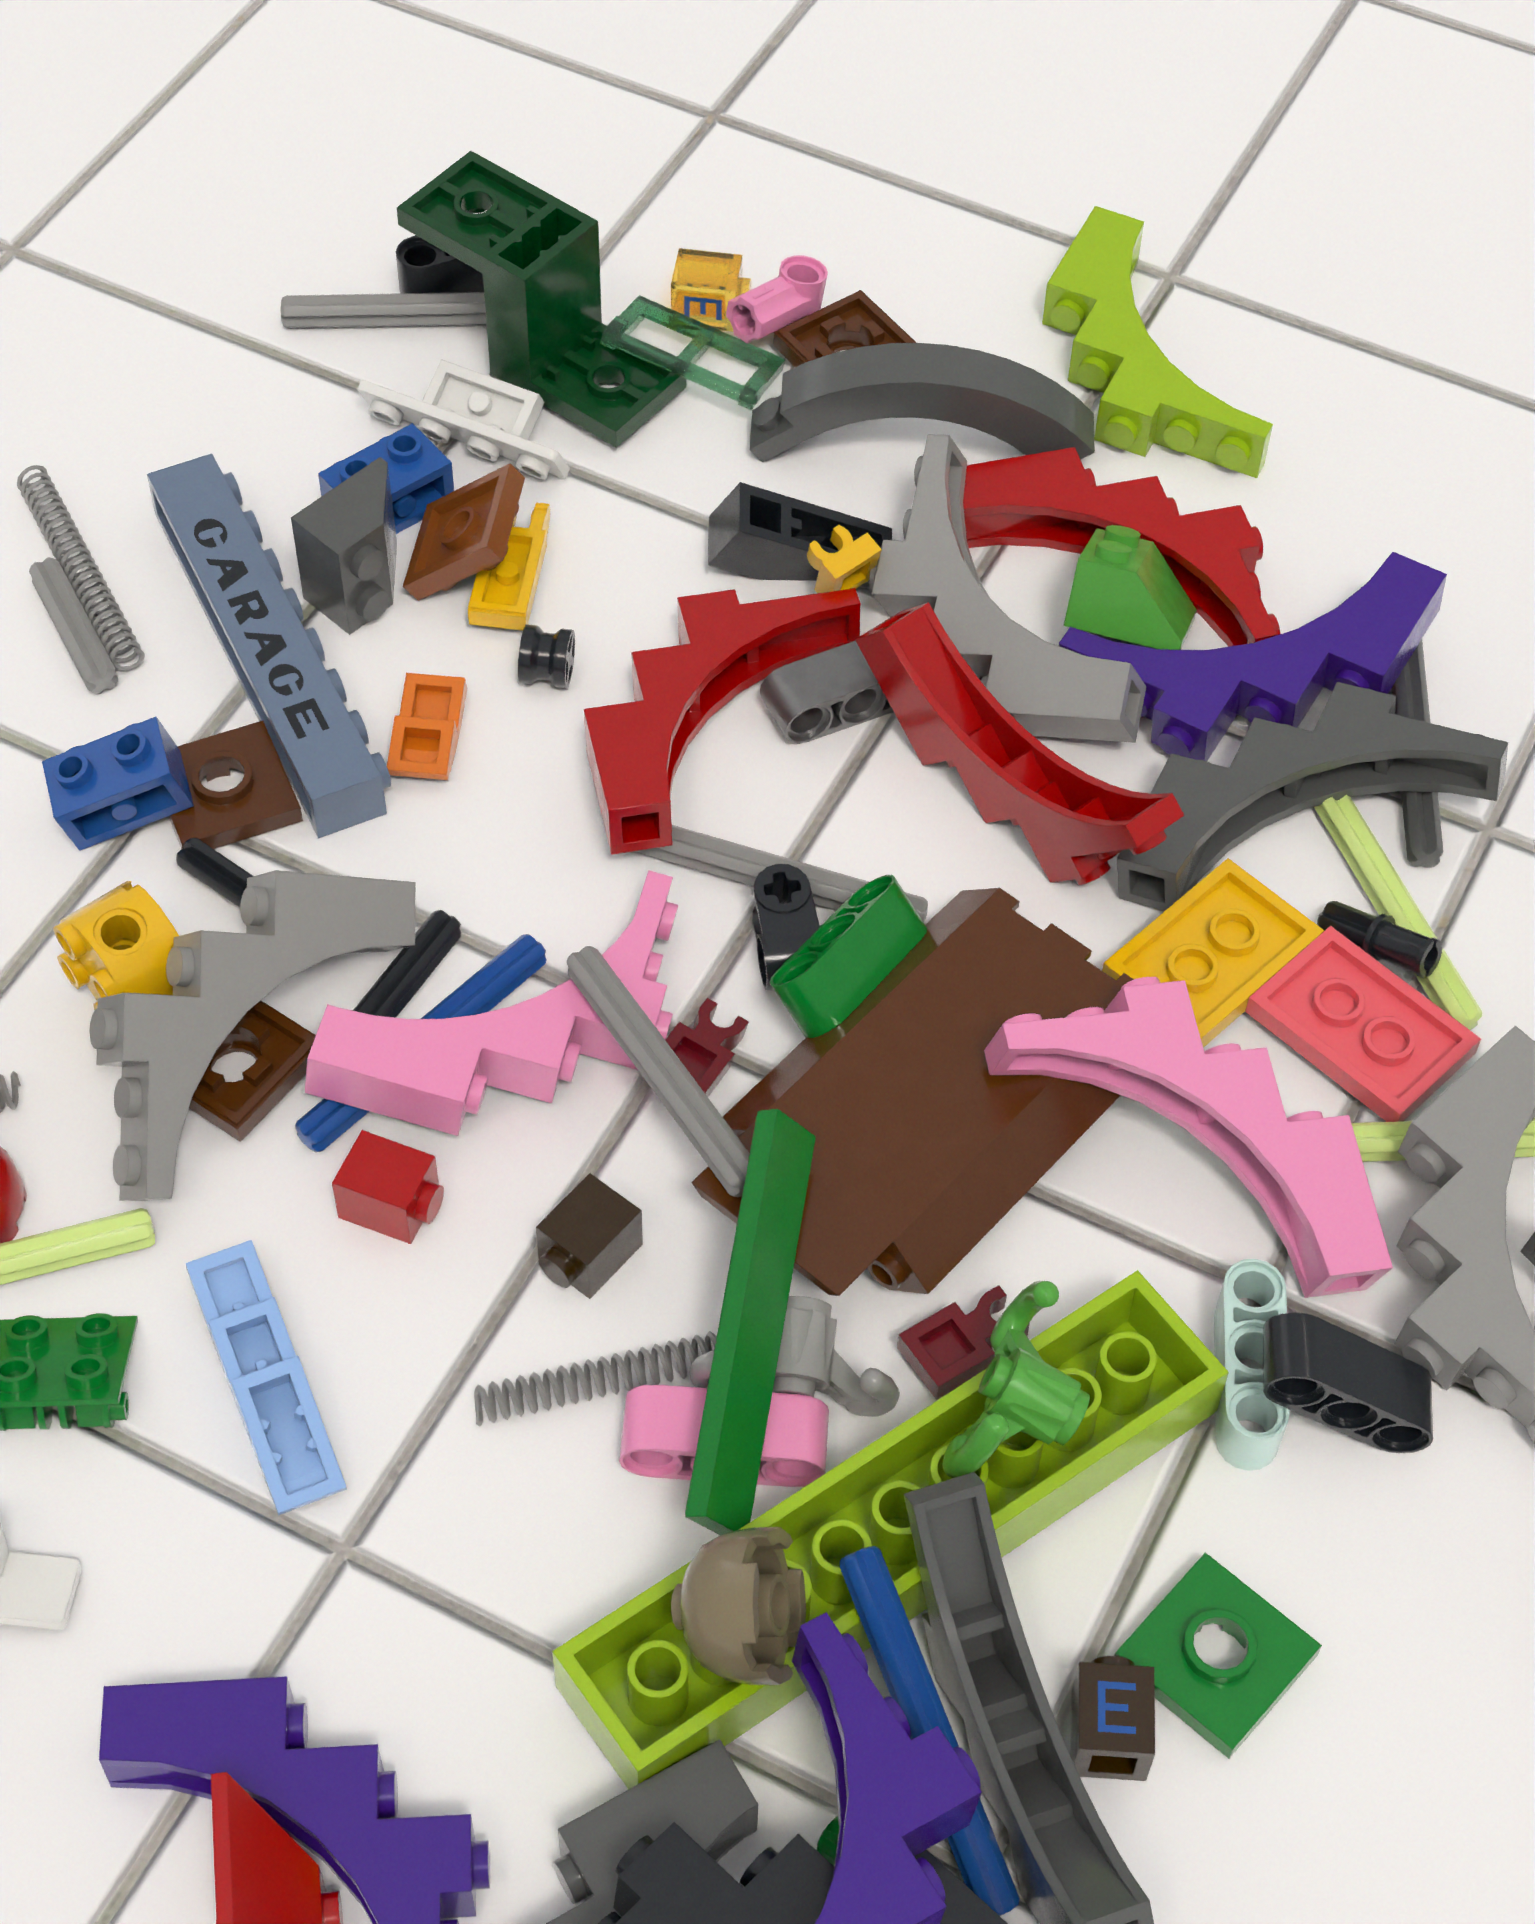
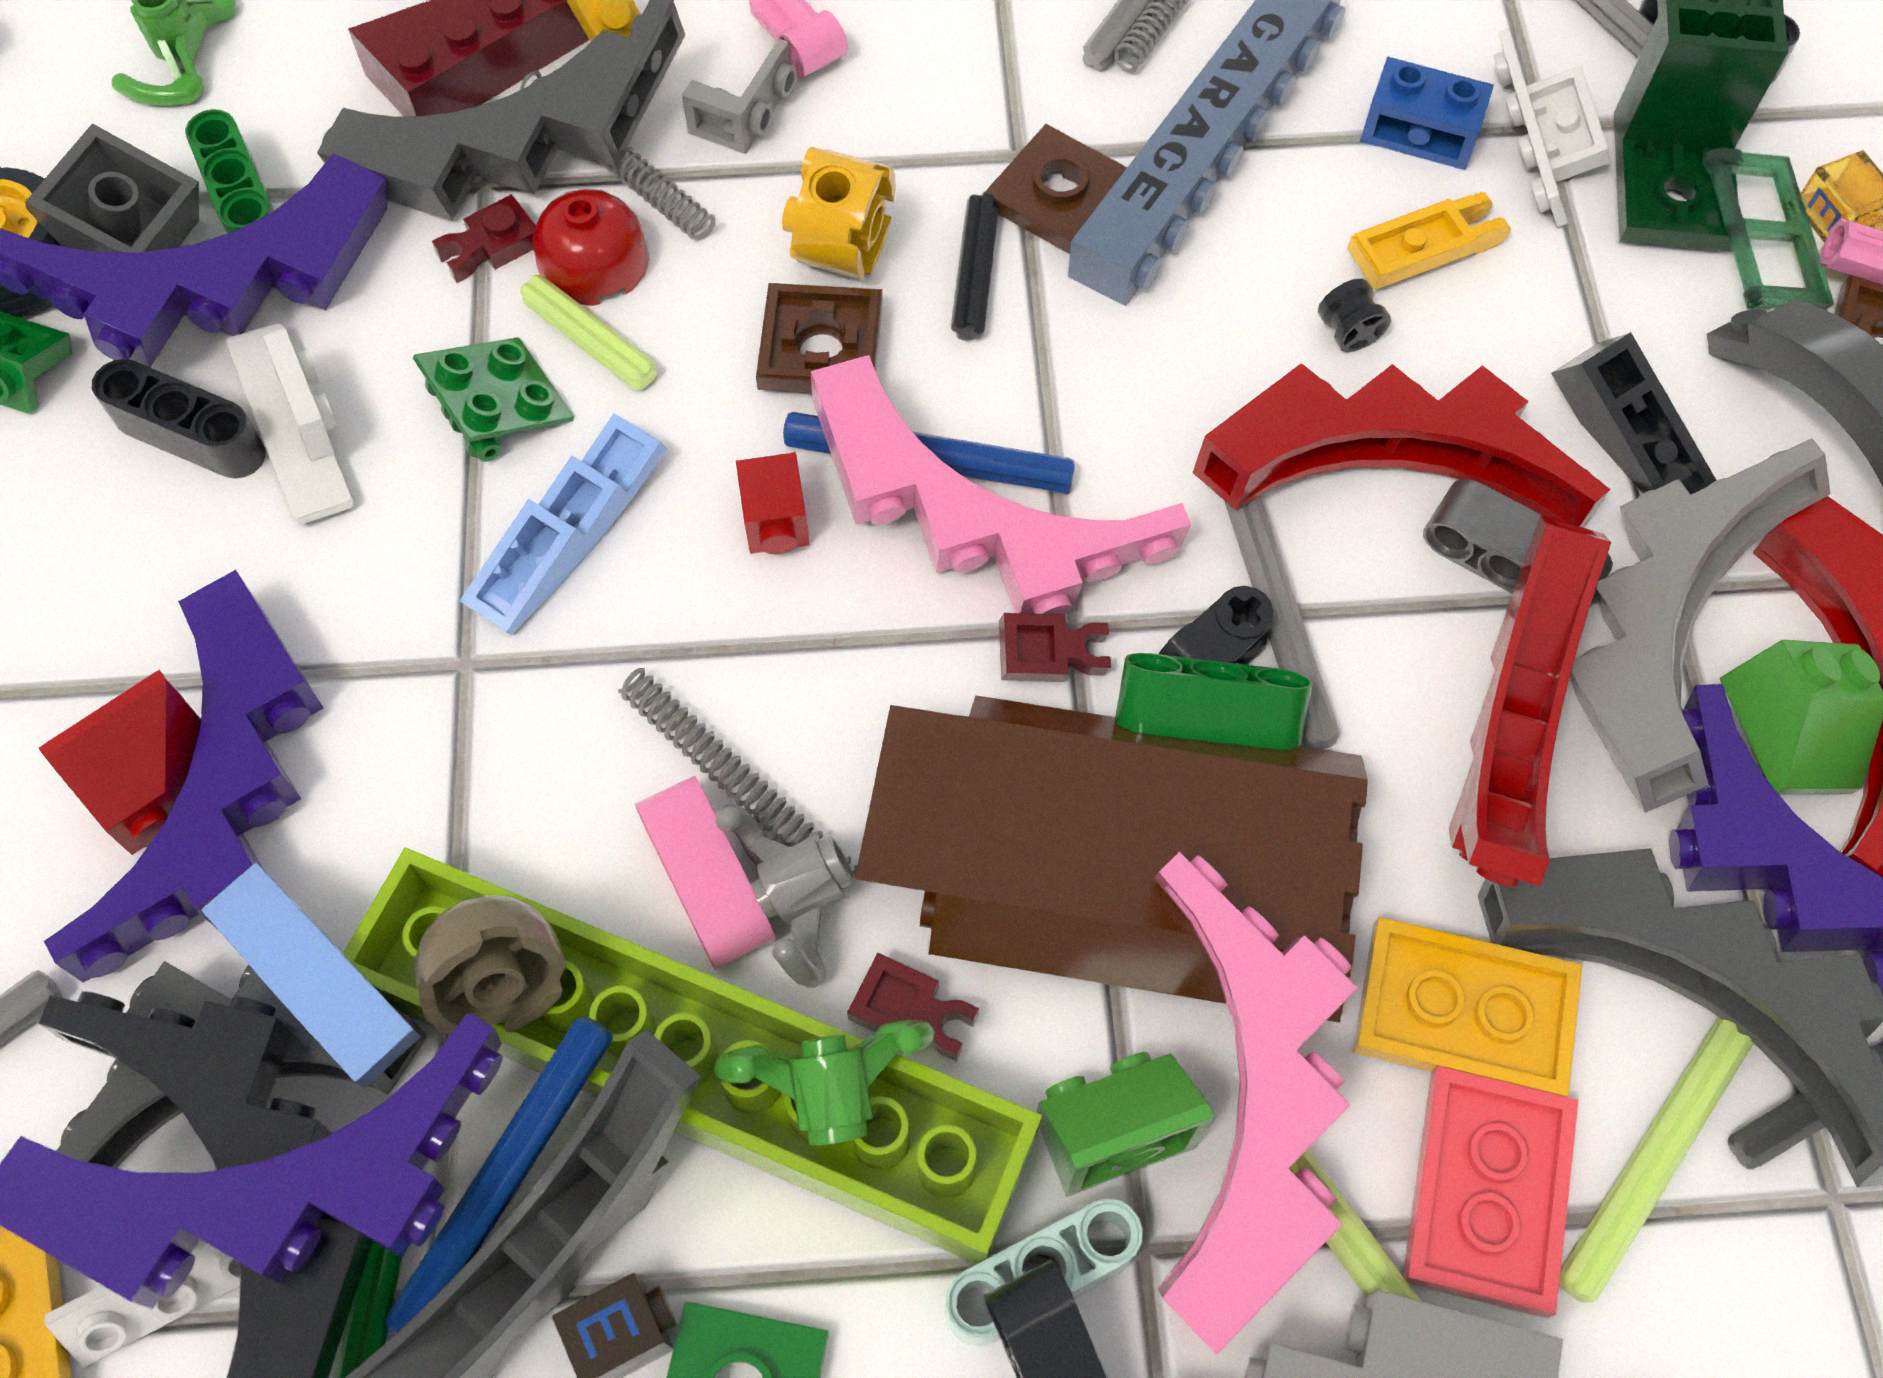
camera: 60 degrees right, 10 degrees up
blue brick [42,716,194,851] -> none
light grey arch [89,870,416,1201] -> none
dark grey slope [291,457,397,635] -> none
black axle [353,910,461,1018] -> none
orange slope [387,673,468,780] -> none
dark orange plate [403,463,525,601] -> none
dark brown brick [536,1173,643,1299] -> none
light grey axle [566,946,750,1197] -> none
green tile [685,1109,816,1535] -> none
yellow tile [807,525,882,593] -> none
black axle [1317,901,1442,978] -> none
none -> light blue slope [201,862,421,1089]
none -> bright green slope [1036,1052,1214,1197]

